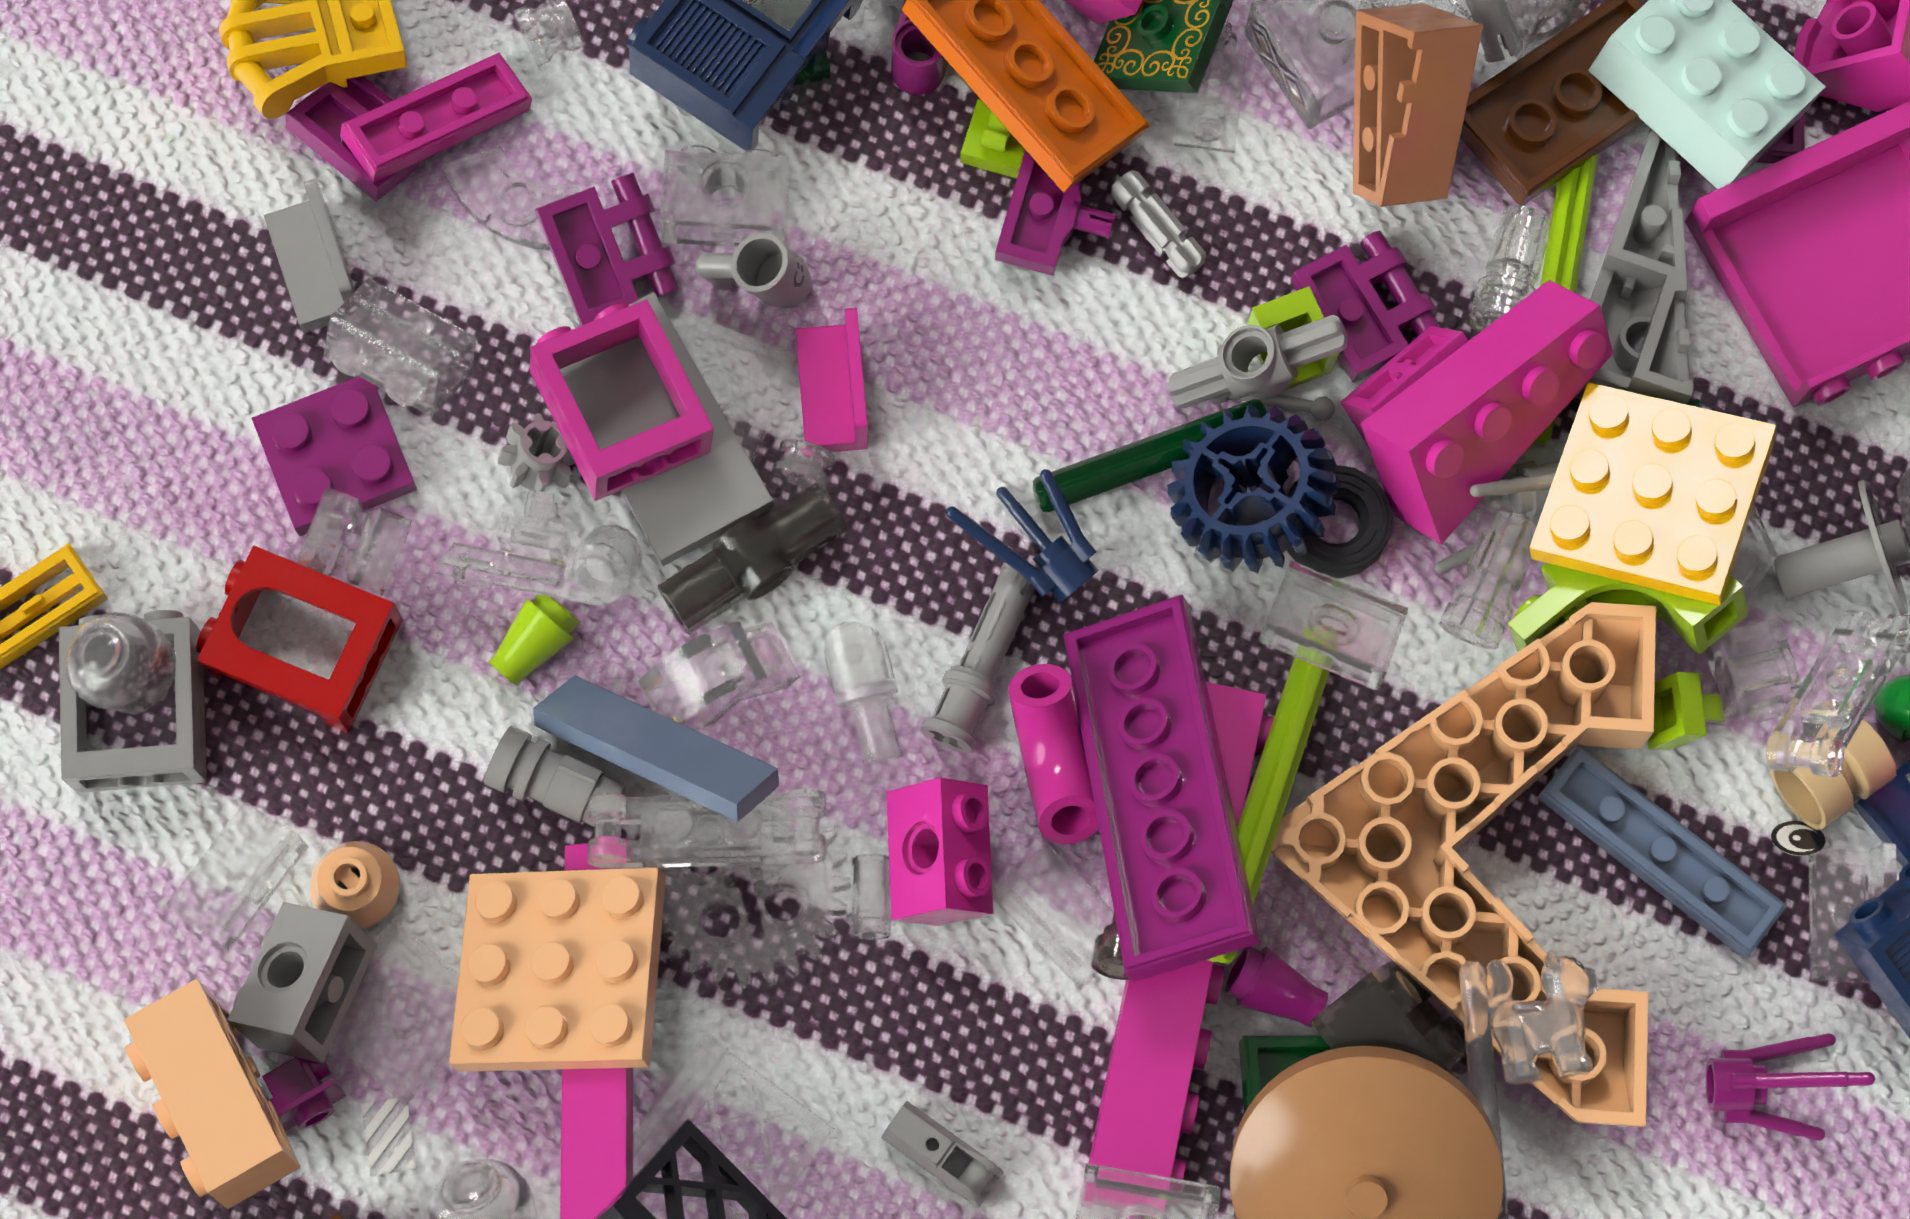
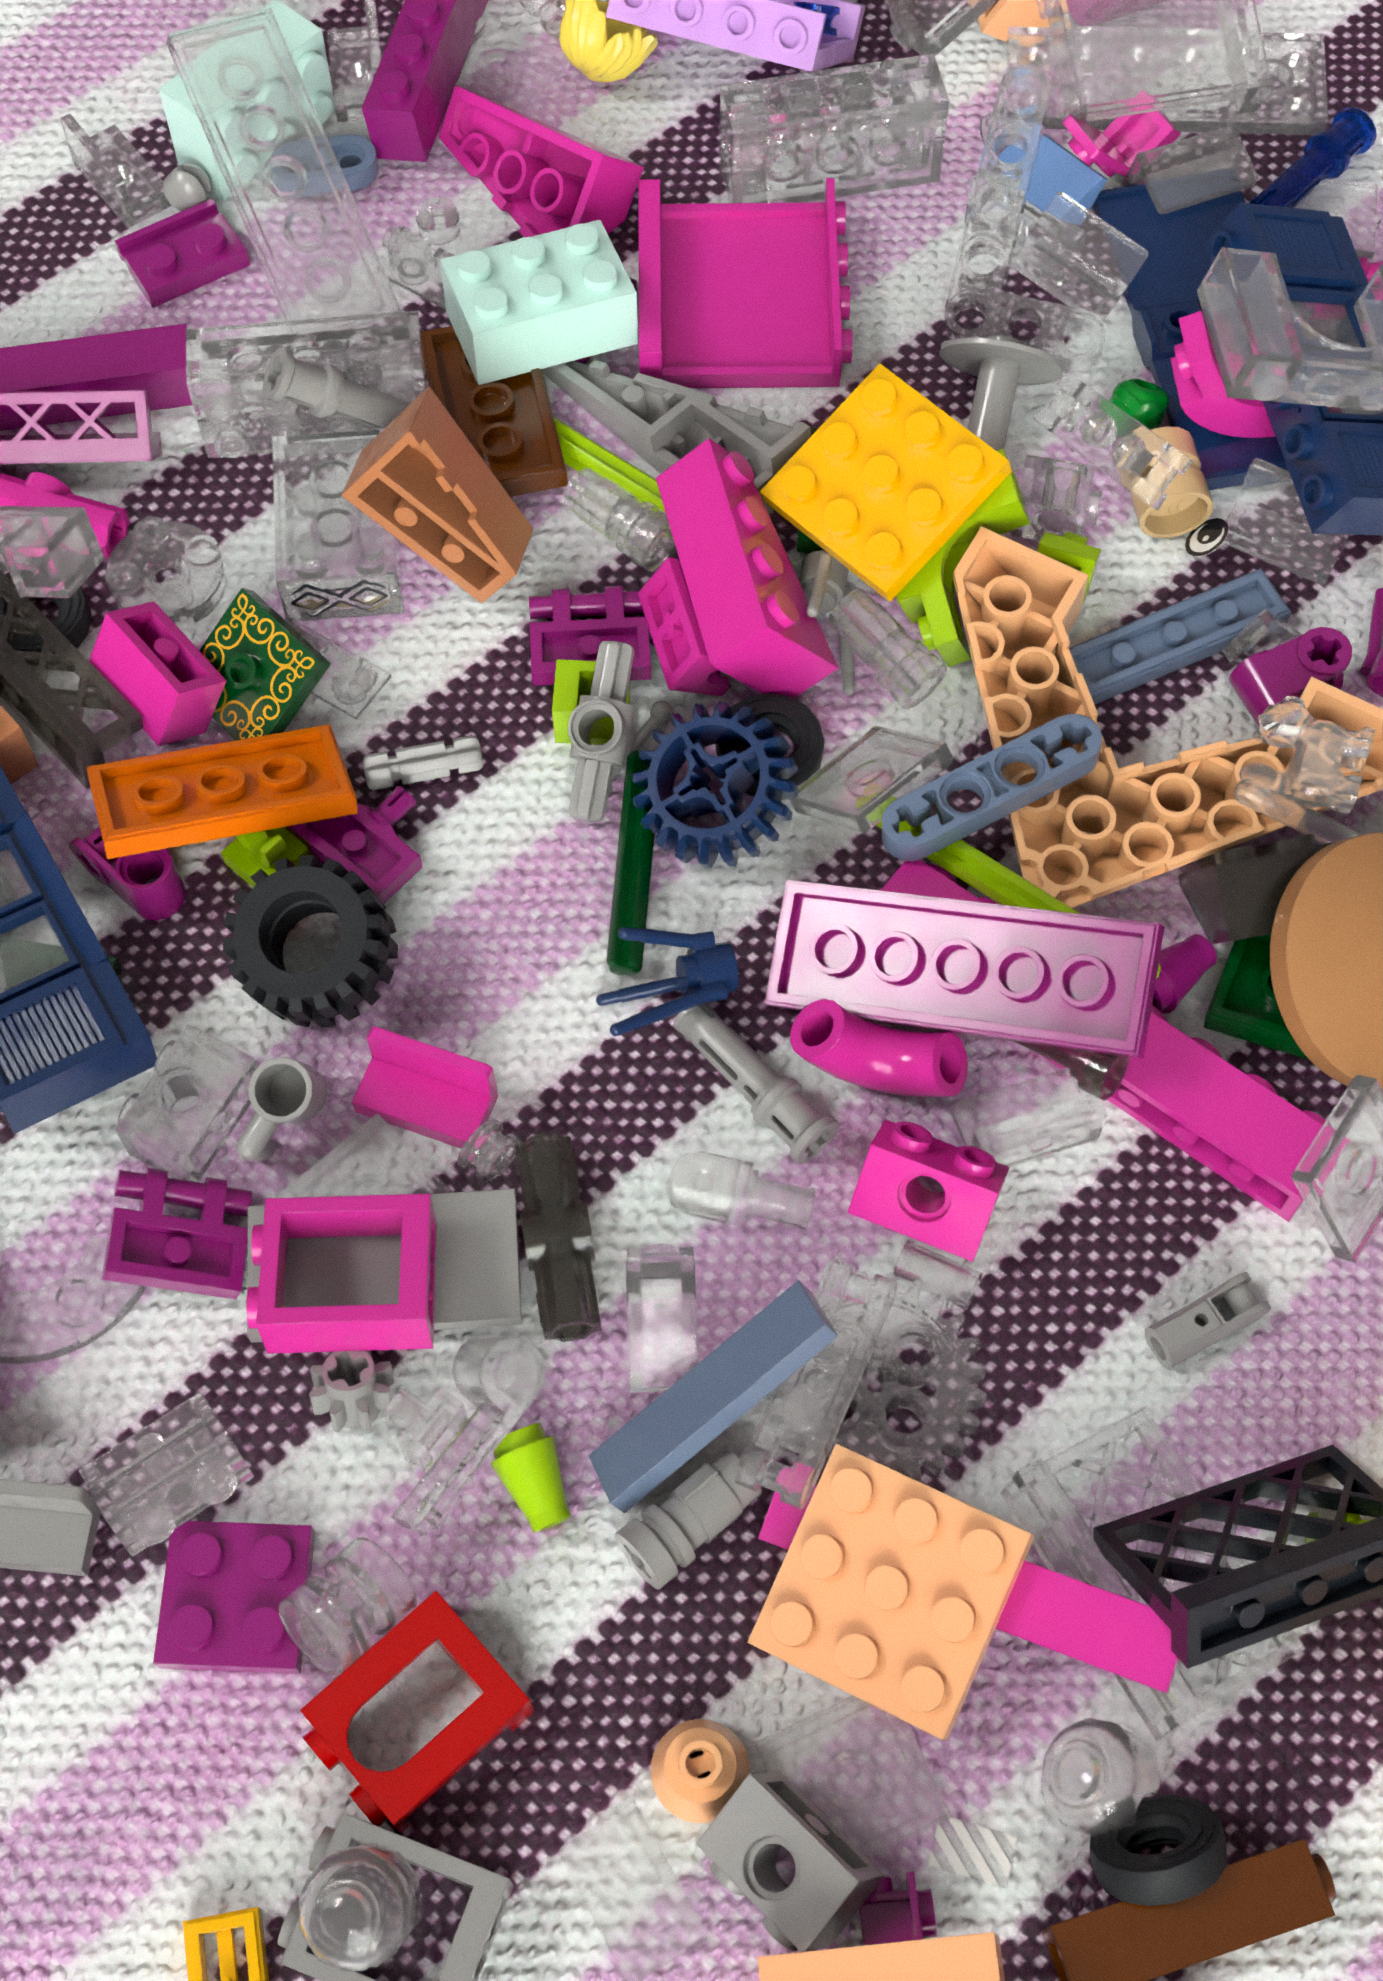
camera: 60 degrees left, 10 degrees down
none -> black tyre [222,855,398,1028]
none -> sand blue beam [882,714,1102,861]
none -> clear tile [1222,609,1302,666]
none -> magenta piece [1229,627,1352,730]

